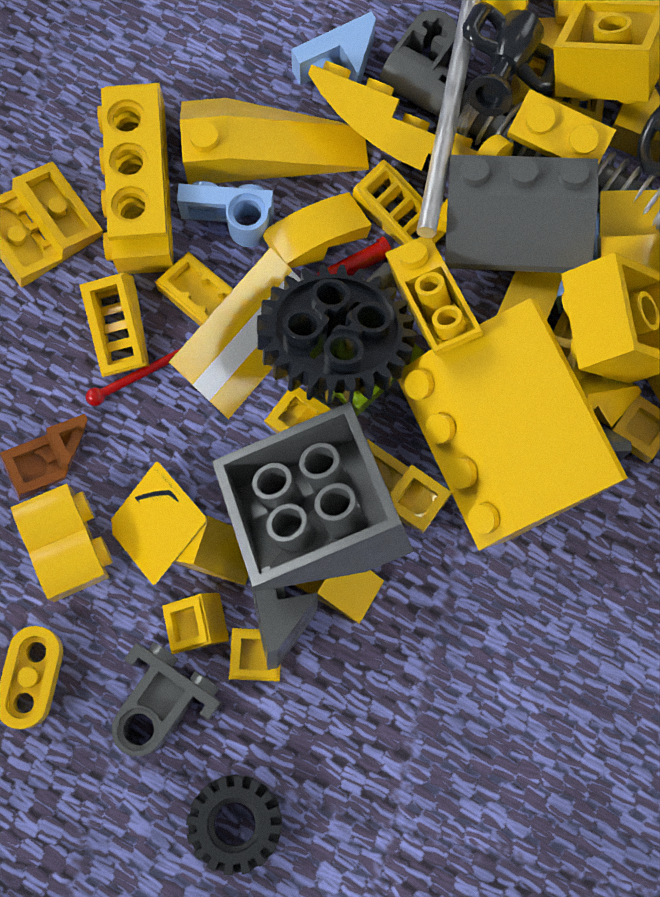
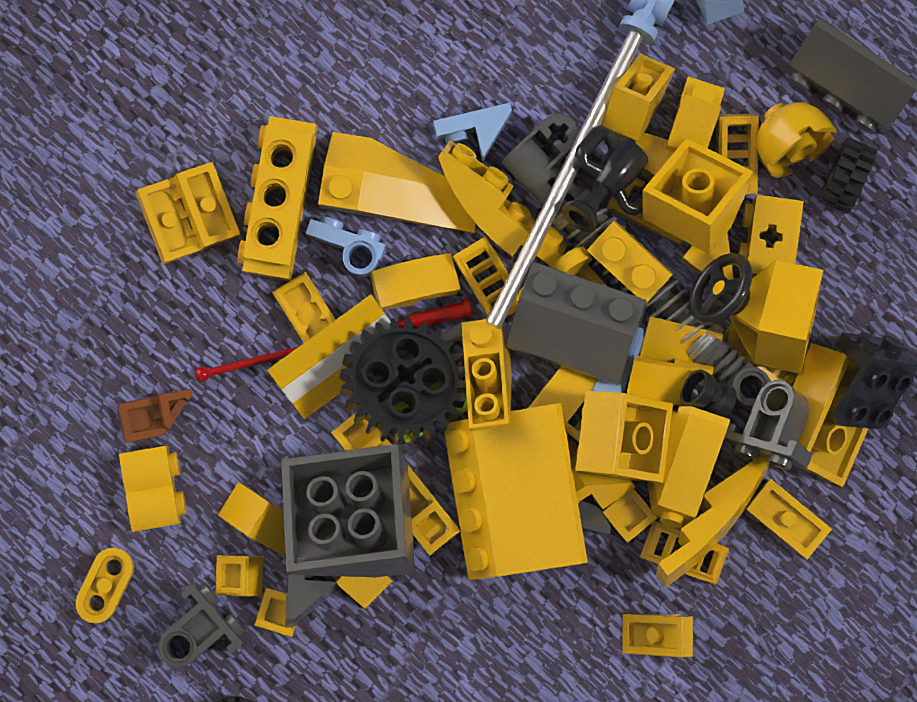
camera: 15 degrees right, 10 degrees up
yellow slope [79,272,149,377] -> none
yellow sticker [111,462,207,585] -> none

